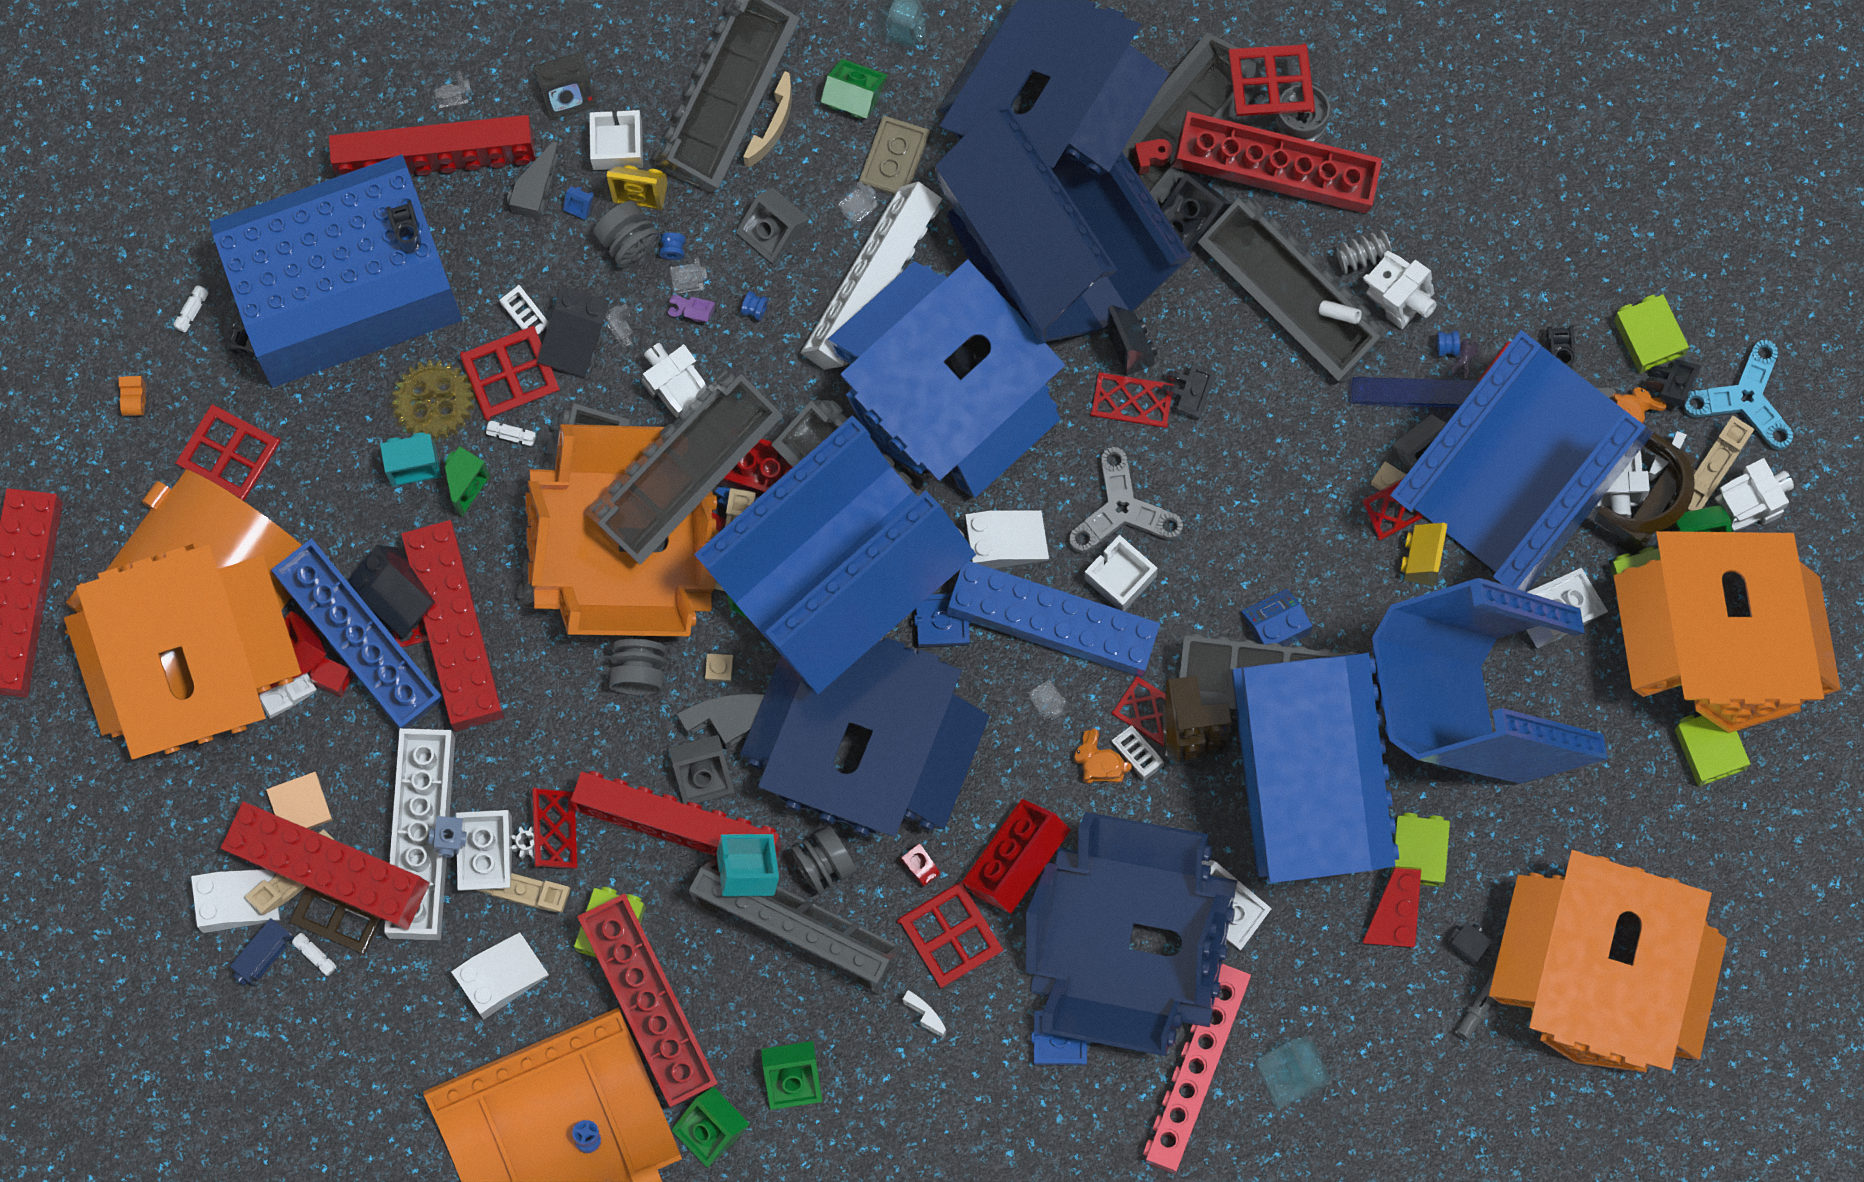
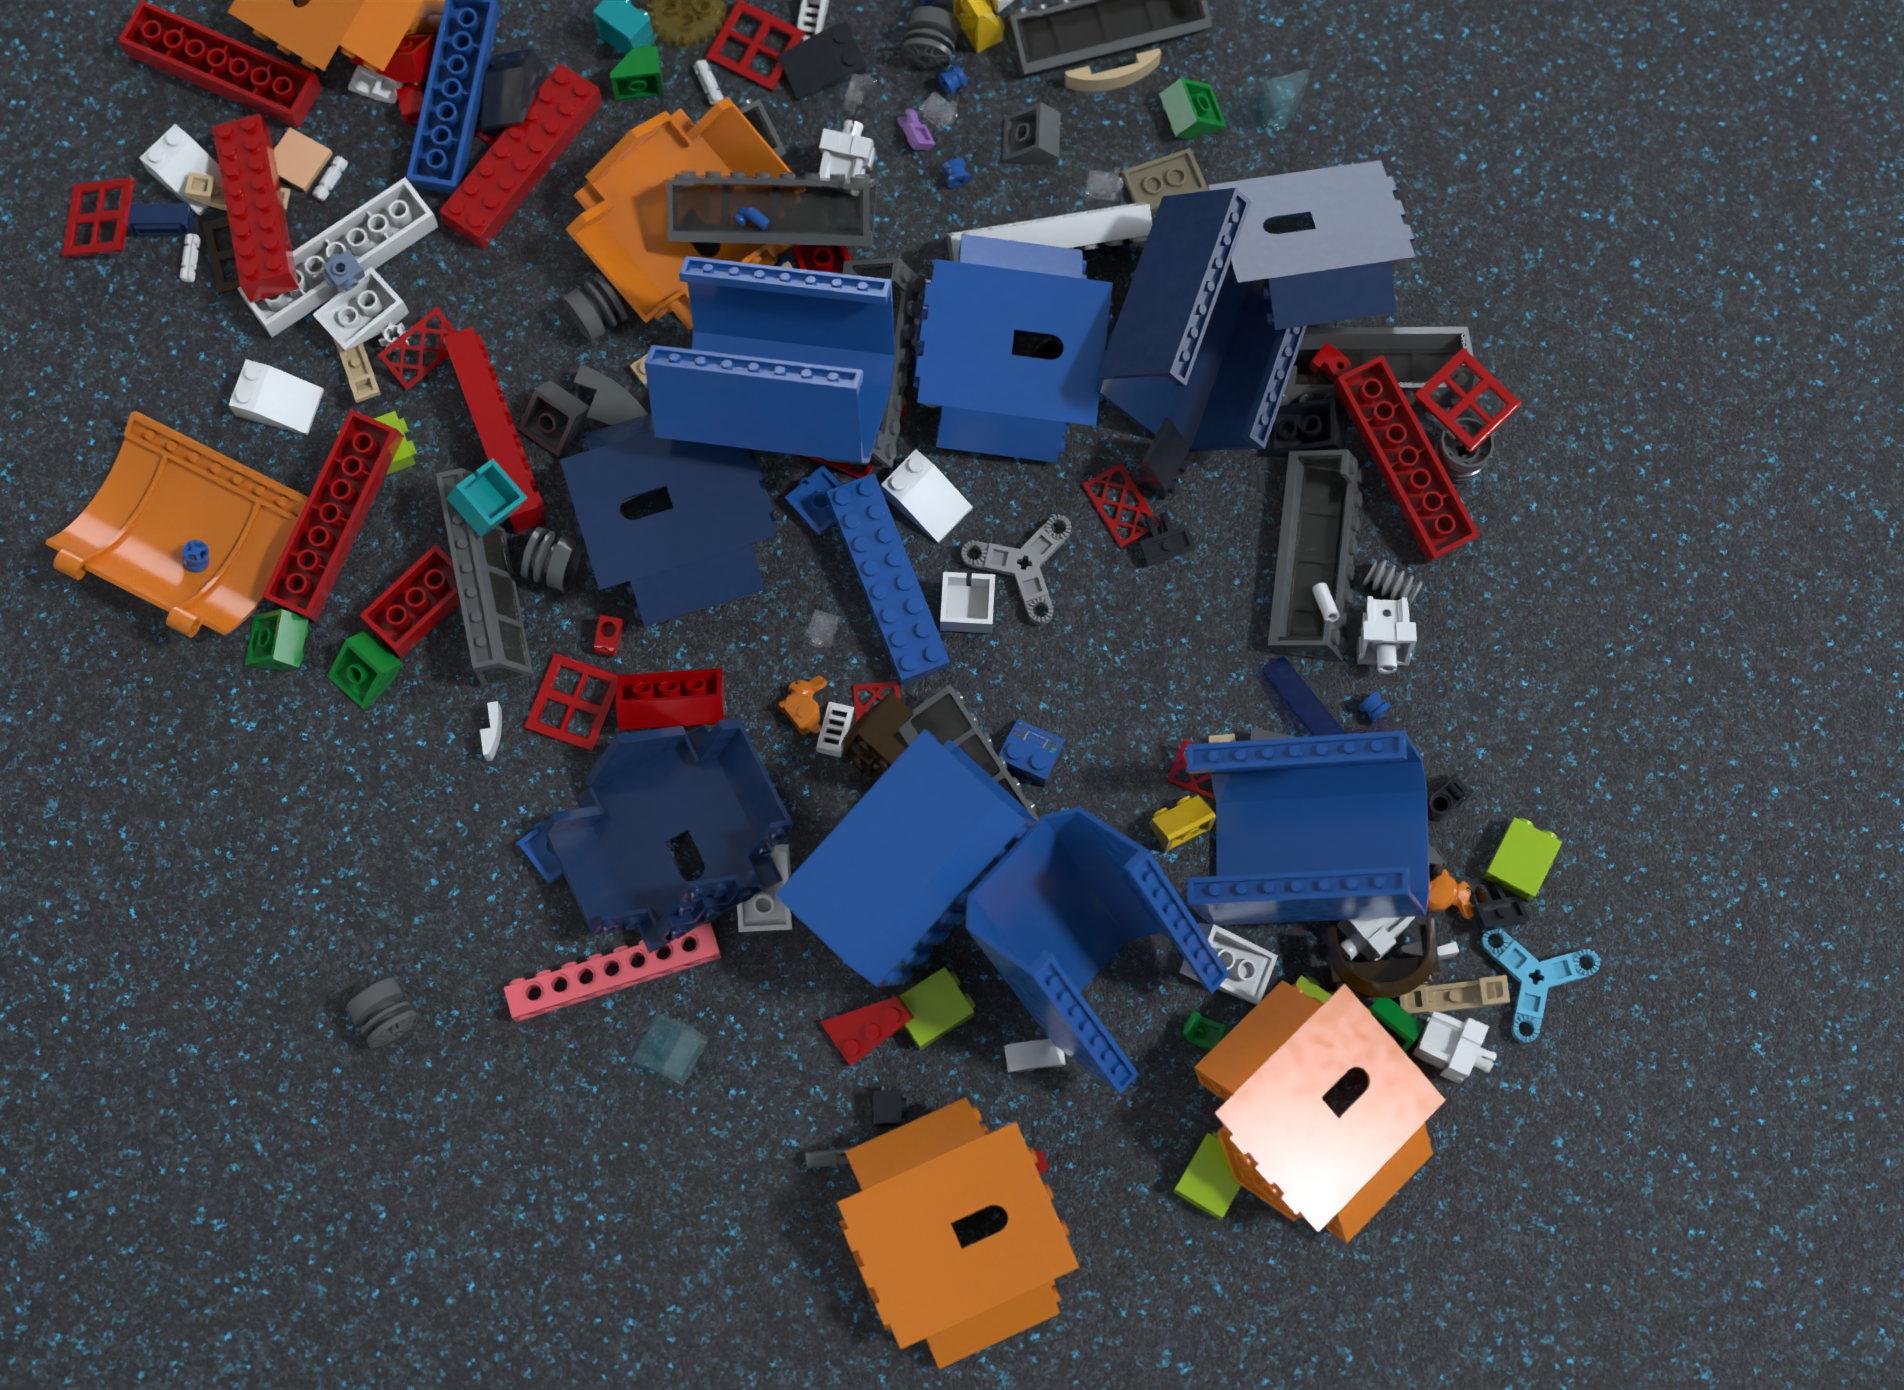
camera: 45 degrees right, 0 degrees up
none -> red window [62,177,135,258]
none -> red brick [118,0,322,129]
none -> white axle [312,156,348,201]
none -> red brick [359,544,460,659]
none -> blue arm [733,207,771,231]
none -> white slope [1004,1039,1066,1072]
none -> green bracket [1183,1011,1229,1050]

